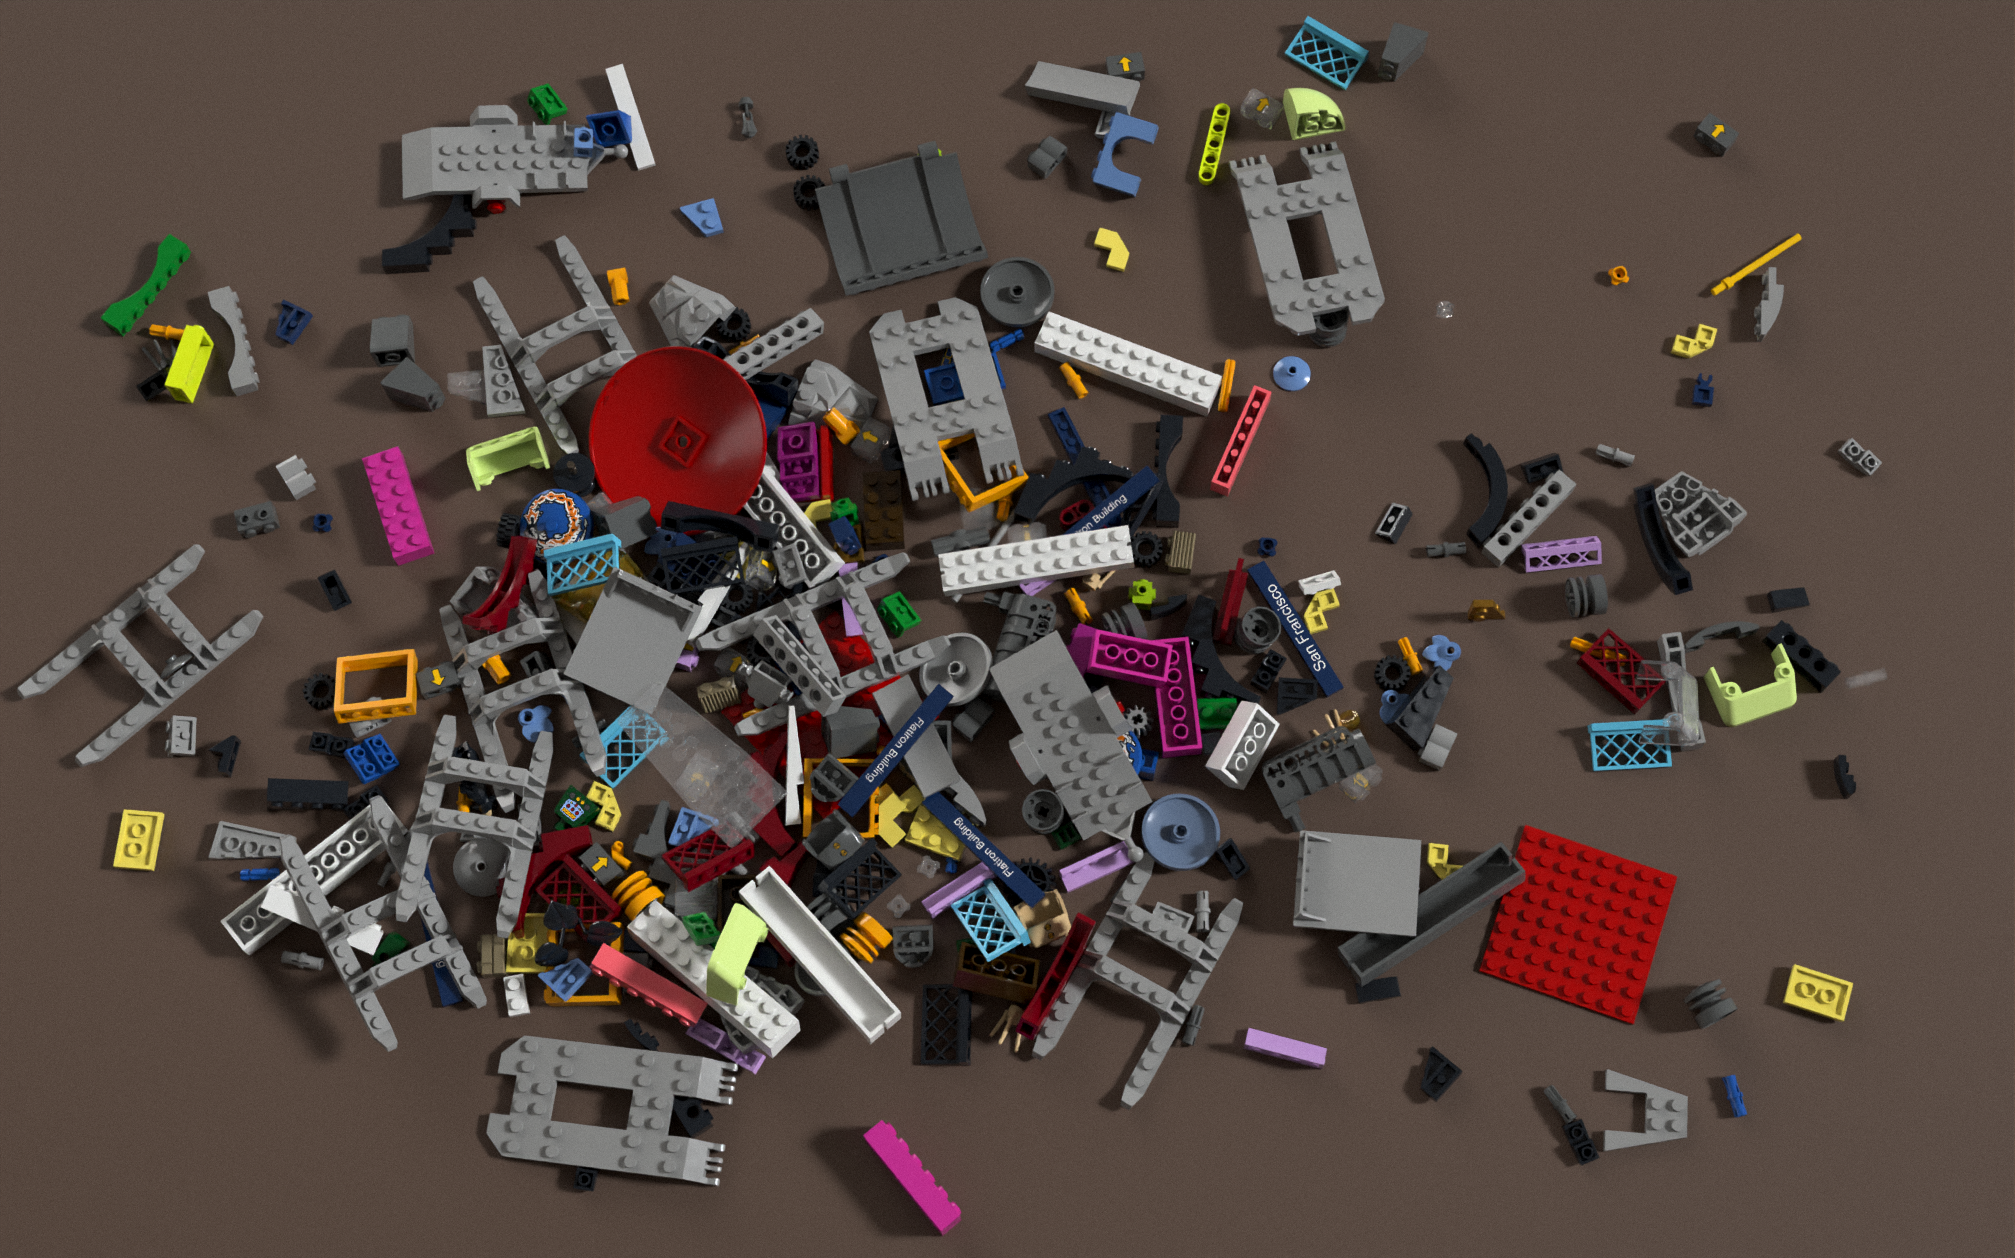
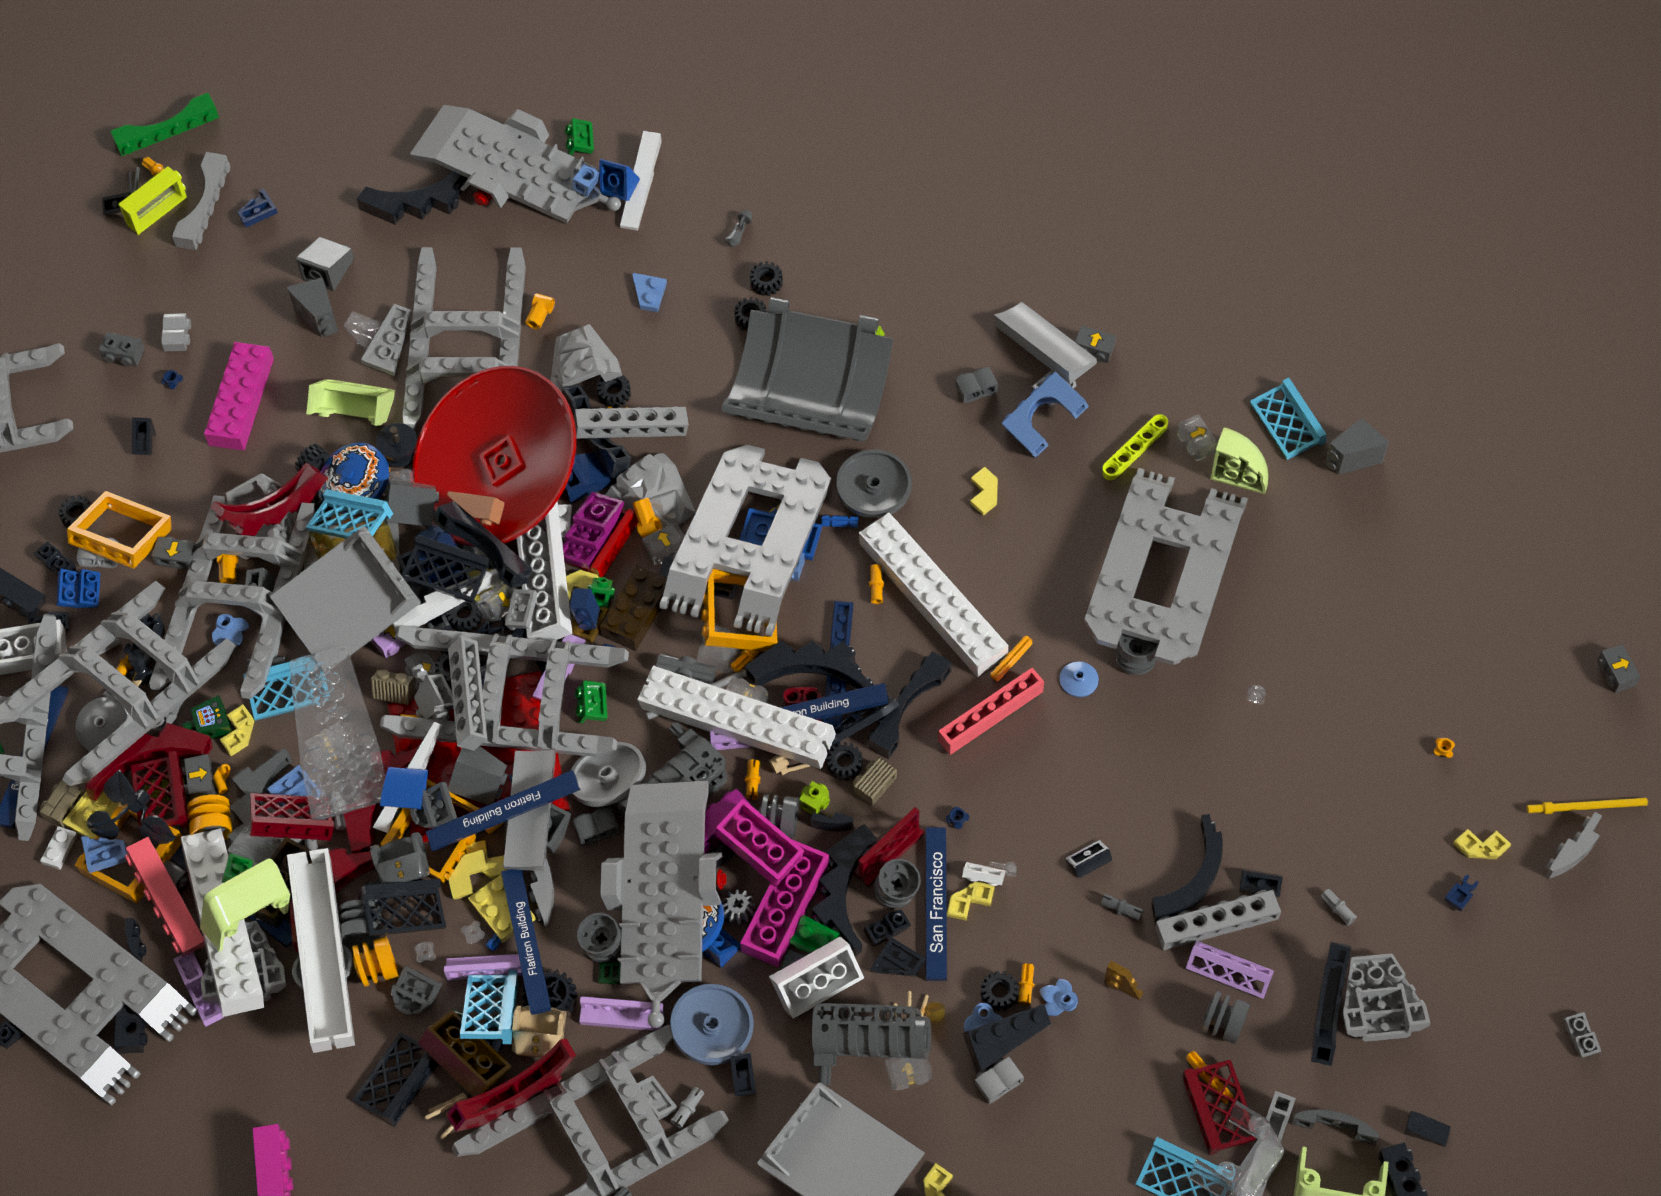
camera: 30 degrees right, 10 degrees down
none -> blue slope [380,767,428,809]
none -> nougat slope [447,491,505,526]
none -> clear hand [989,861,1017,877]

